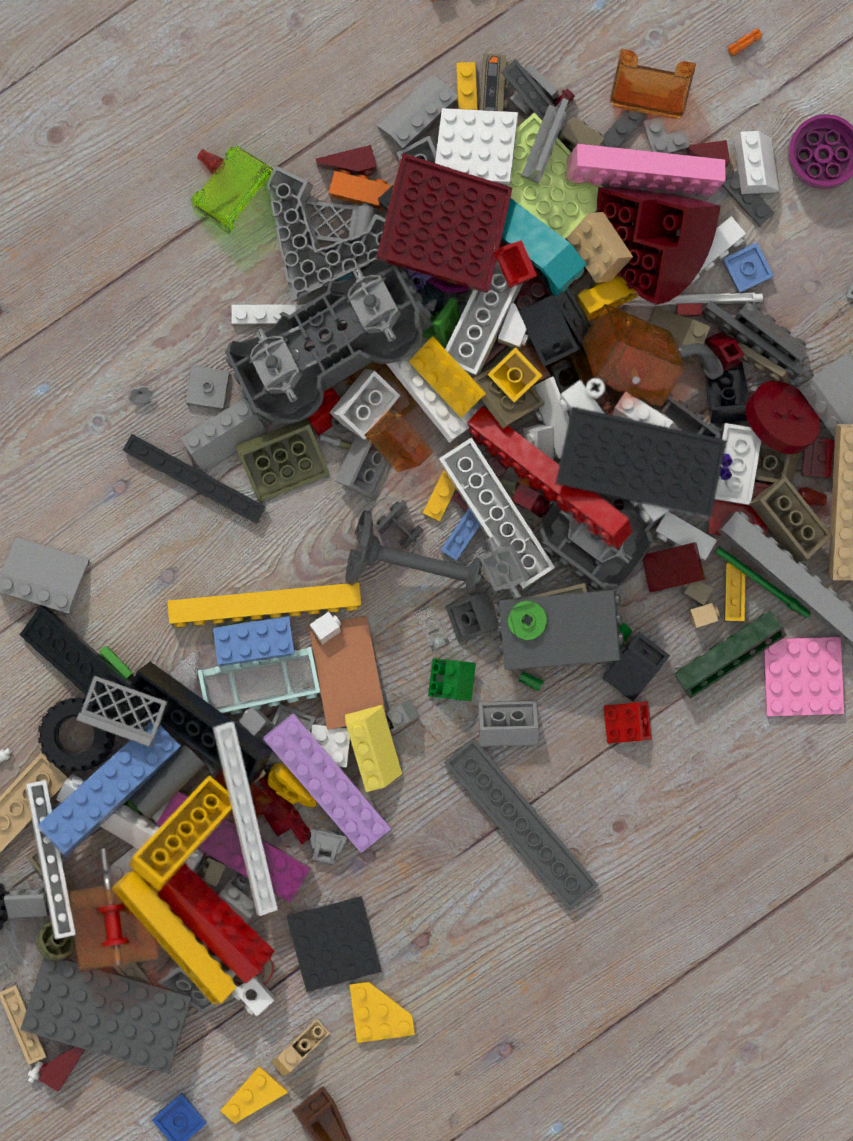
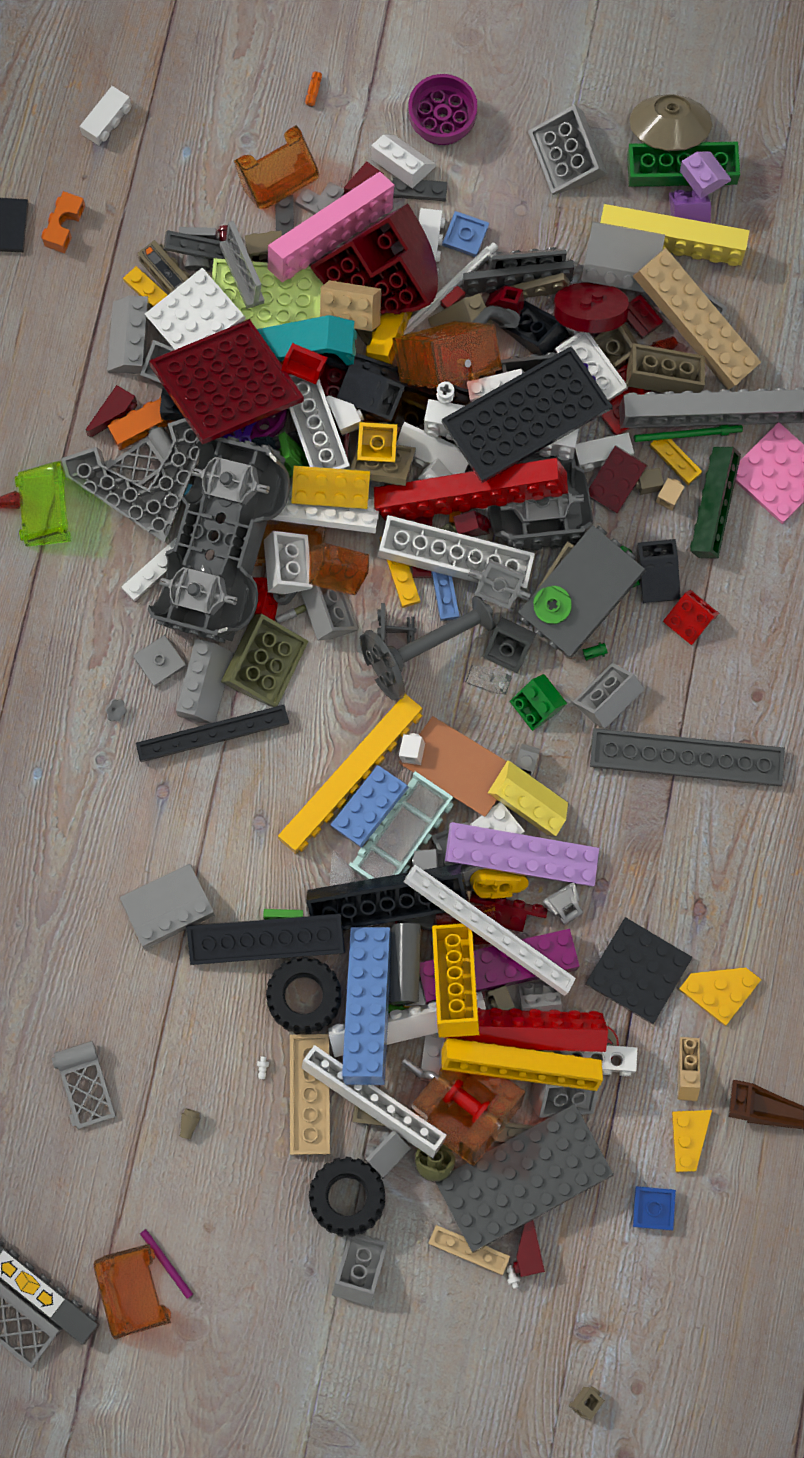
camera: 45 degrees left, 10 degrees down
light grey fence [77,676,168,746] -> none

